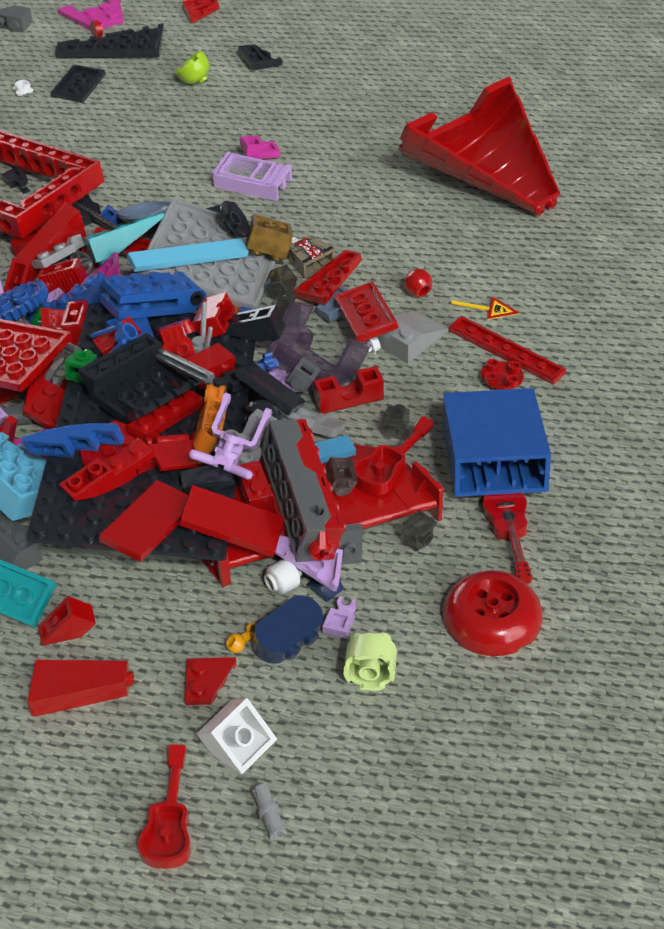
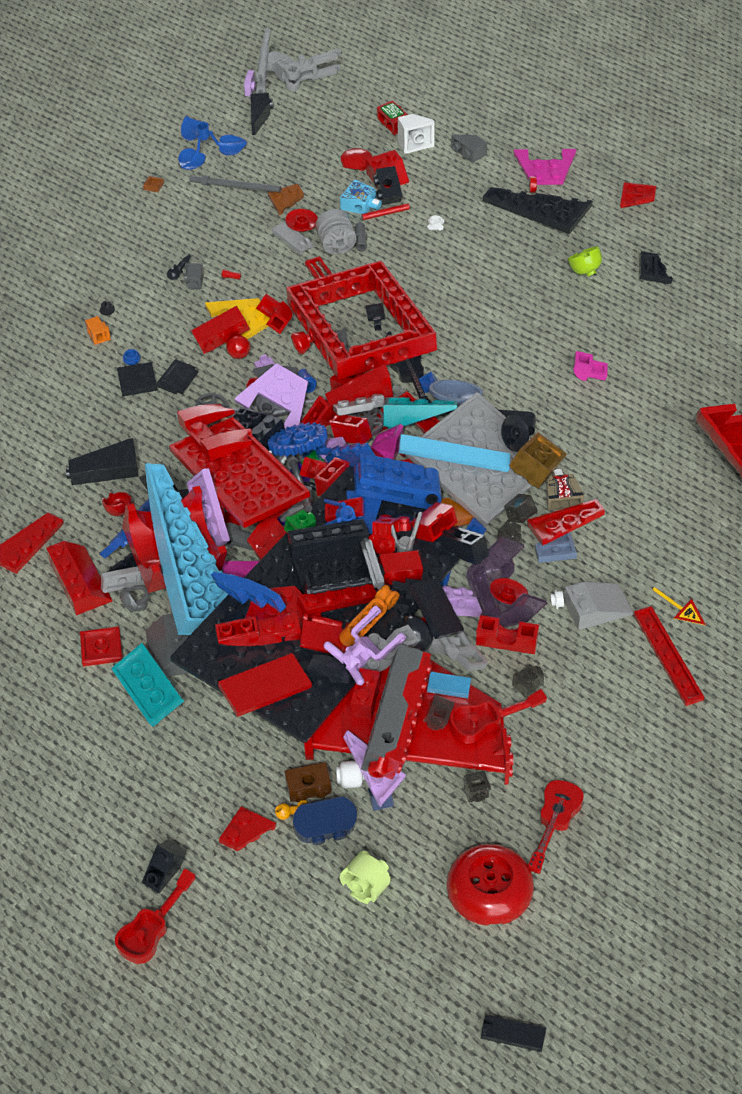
camera: 30 degrees right, 5 degrees up
red slope [28,660,134,716] -> none
red slope [38,596,96,646] -> none
black tile [50,64,106,103] -> none
red tile [179,485,285,557] -> none
white slope [196,698,277,774] -> none
lavender door [212,151,292,201] -> none
light grey pin [252,784,287,840] -> none
blue plate [257,352,280,372] -> none
dark grey brick [287,357,321,393] -> none
lavender plate [322,596,356,639] -> none
red tile [334,281,399,343] -> none
dark grey plate [339,523,363,565] -> none
red piece [404,268,433,297] -> none
blue brick [443,388,551,497] -> none
red dish [480,359,524,390] -> none
none -> black slope [141,841,187,893]
none -> reddish brown brick [284,762,331,802]
none -> black hinge [480,1014,546,1052]
none -> red dish [489,578,528,605]

